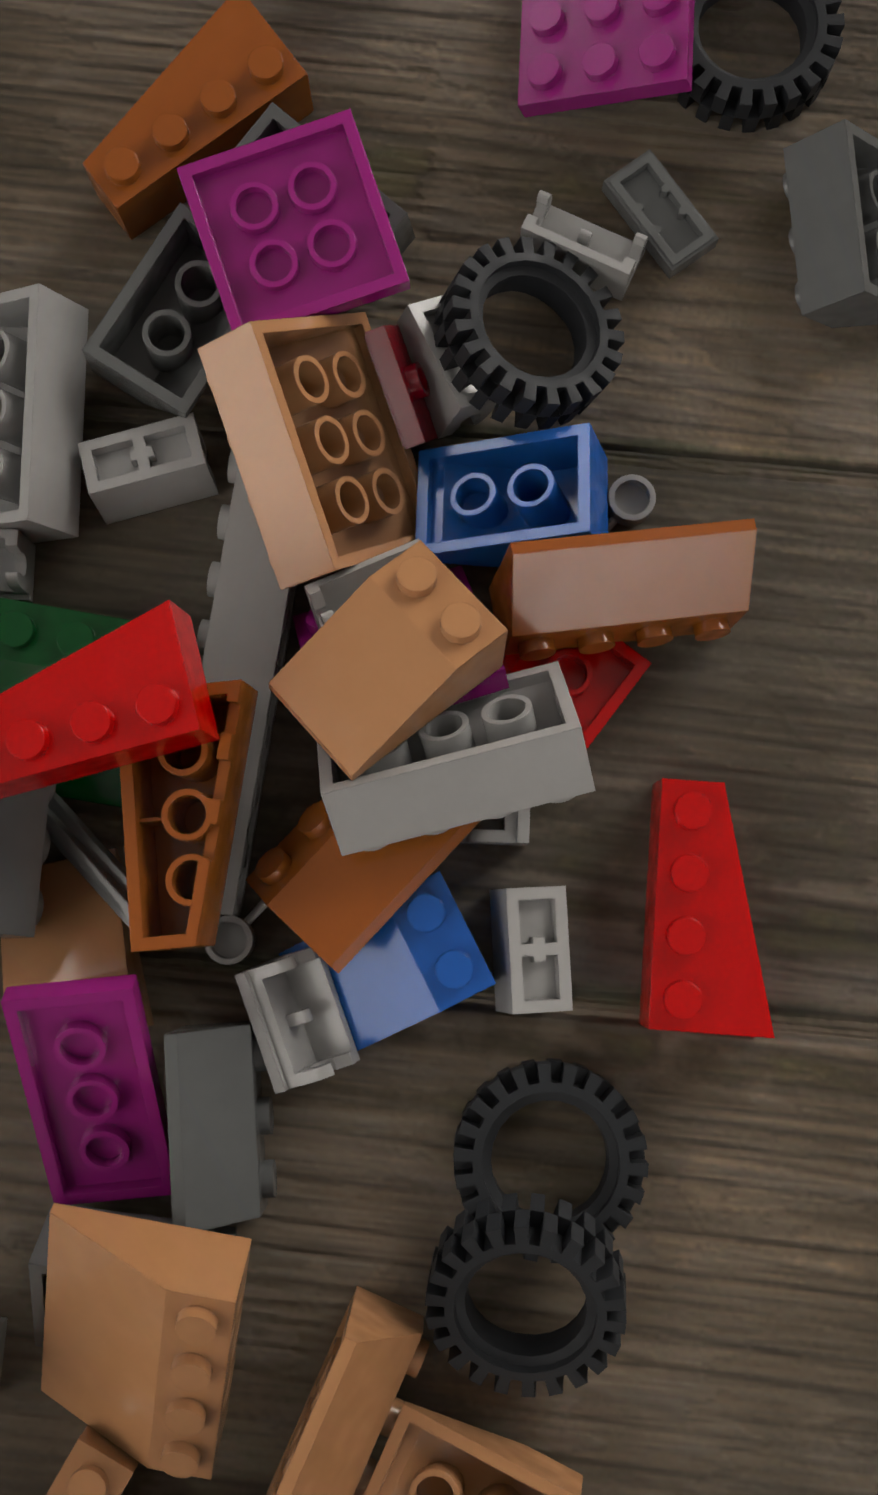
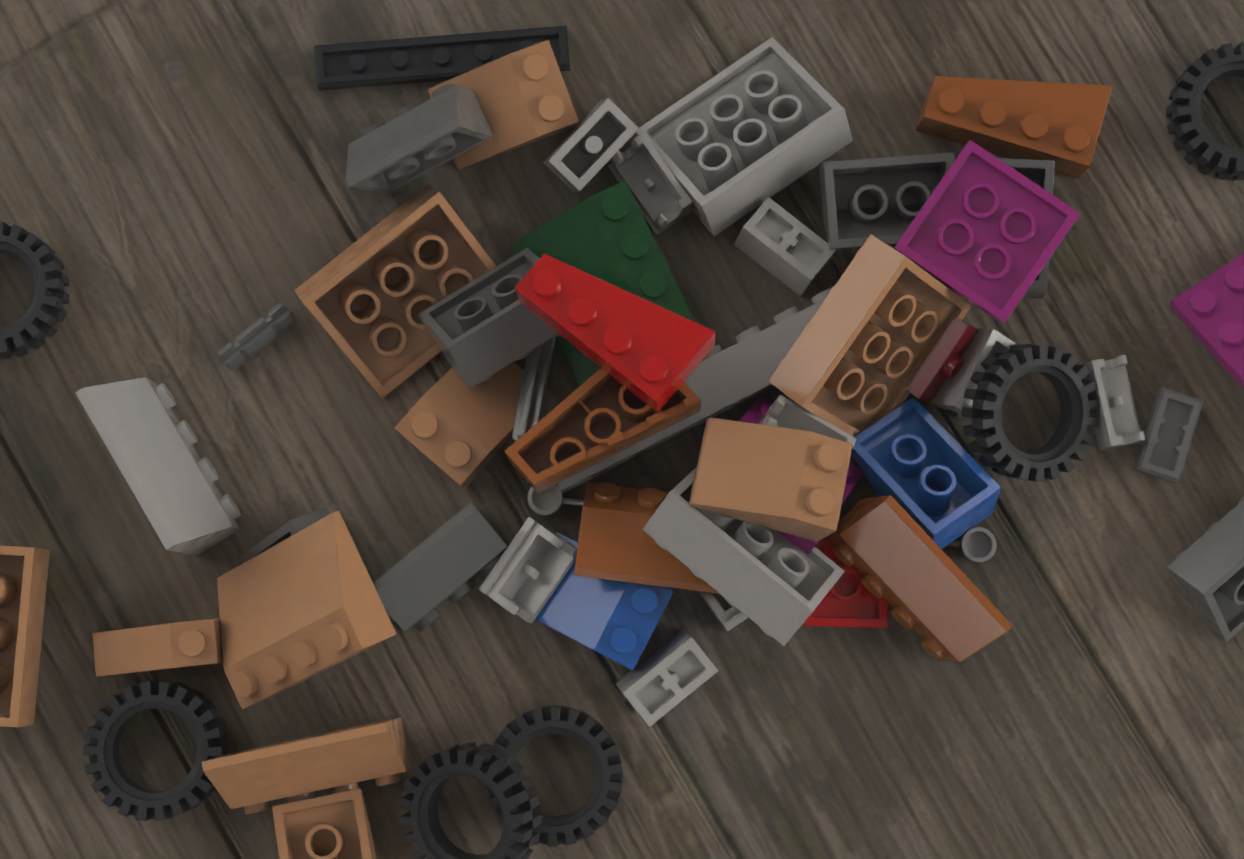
camera: 50 degrees right, 0 degrees up
magenta plate [1,974,171,1205] -> none
red wedge [639,778,775,1038] -> none

